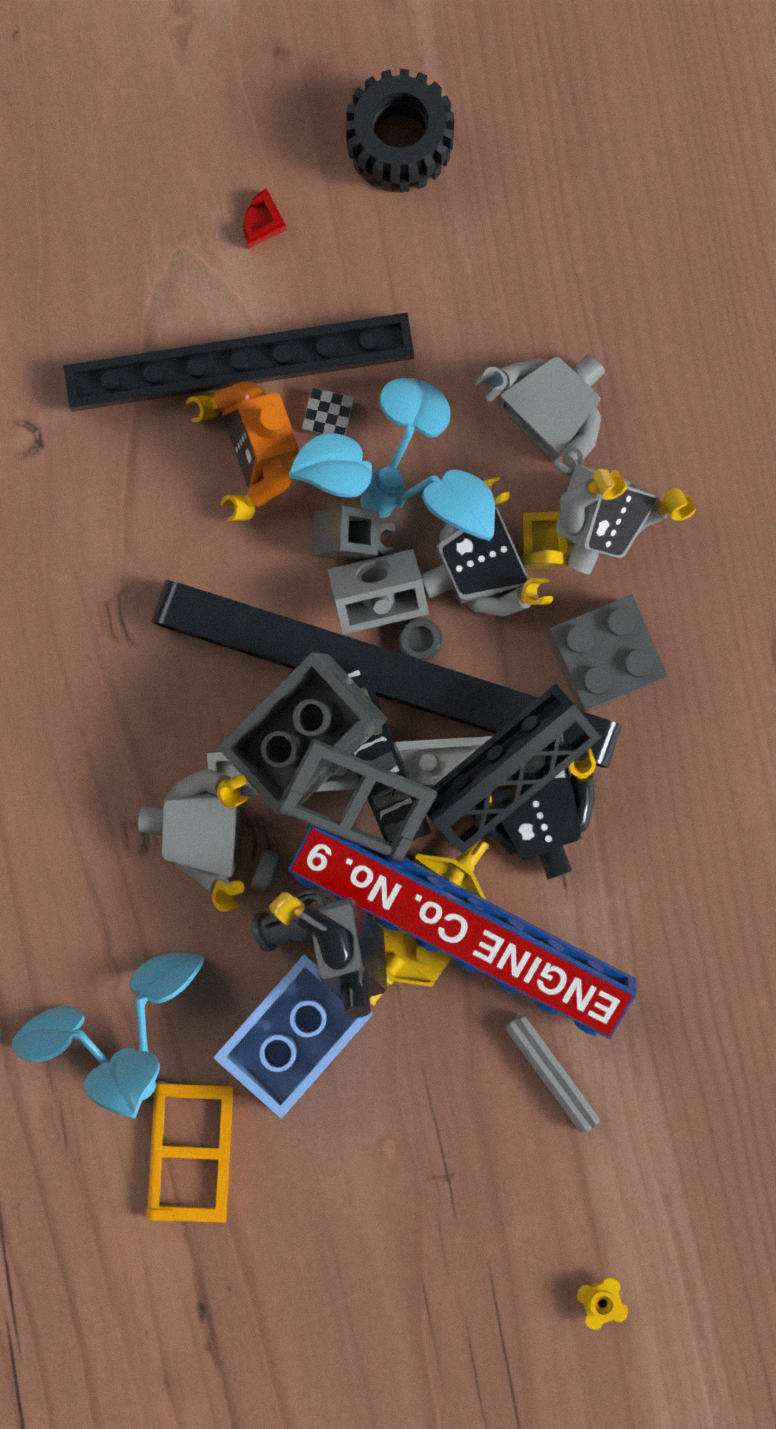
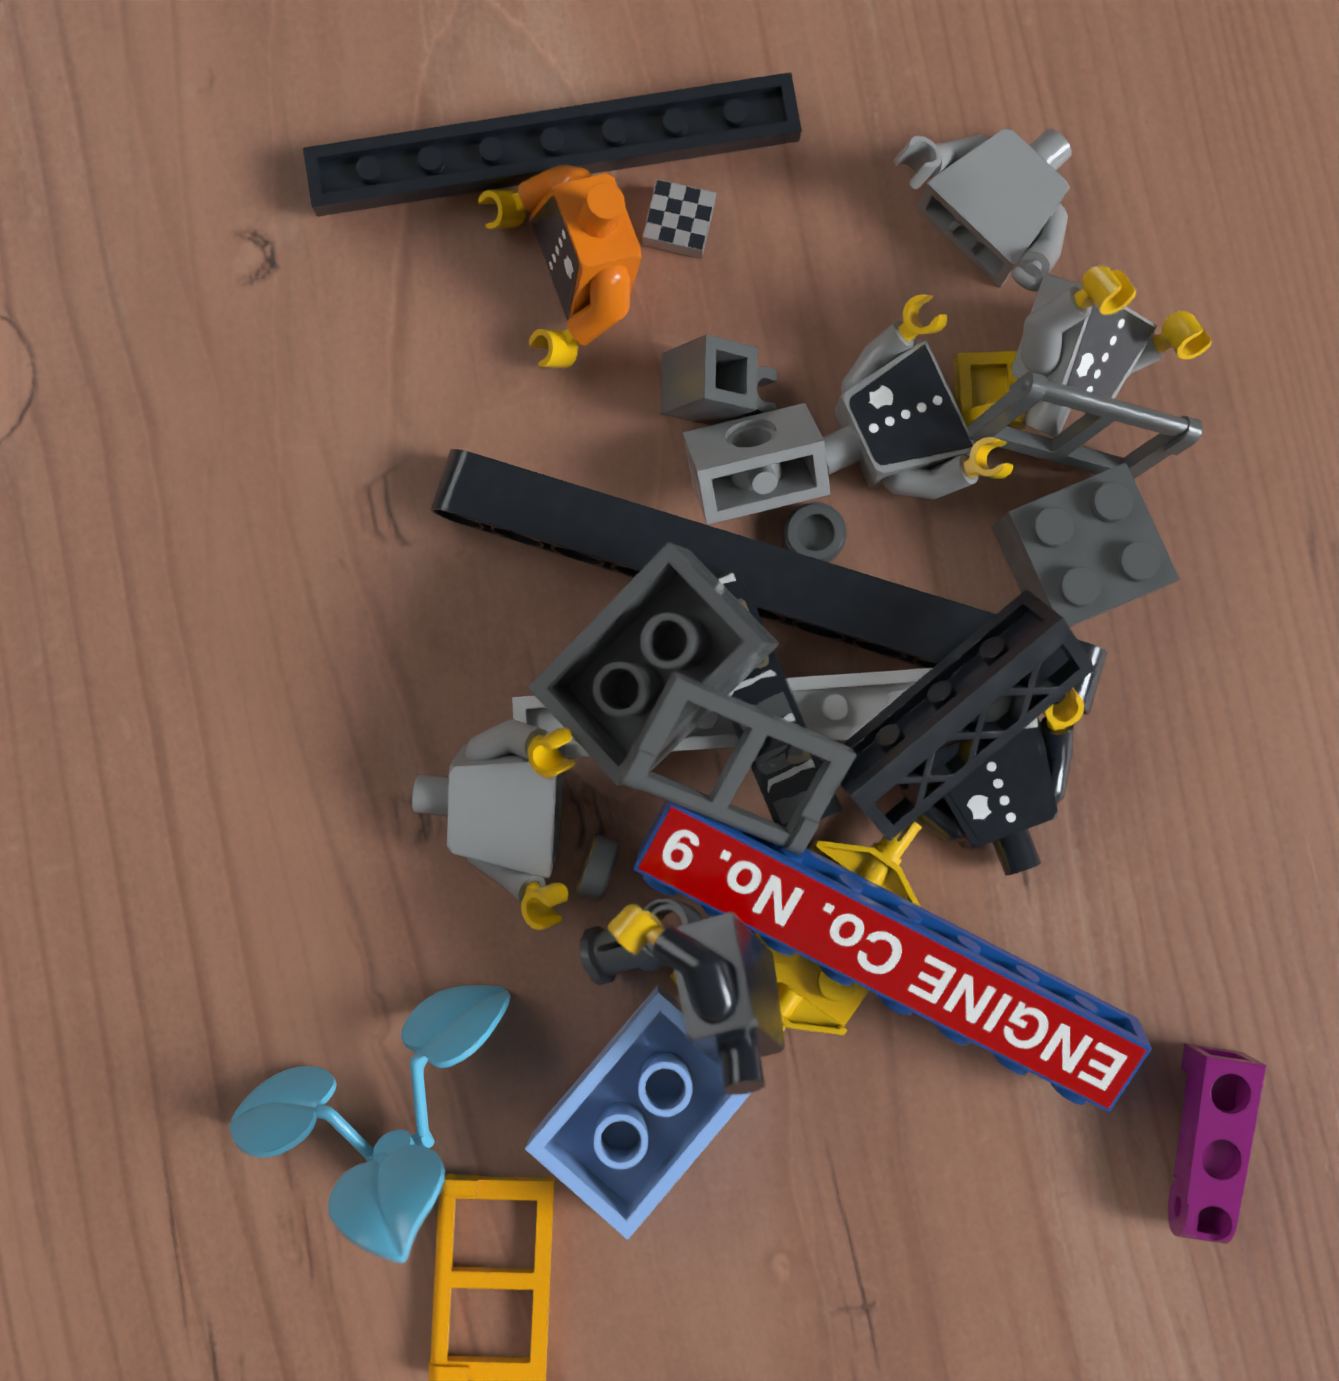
camera: 10 degrees left, 0 degrees up
medium azure plant [289,378,495,541] -> none
light grey axle [505,1015,600,1133] -> none
none -> dark grey window [969,371,1203,479]
none -> magenta leg [1168,1043,1267,1244]

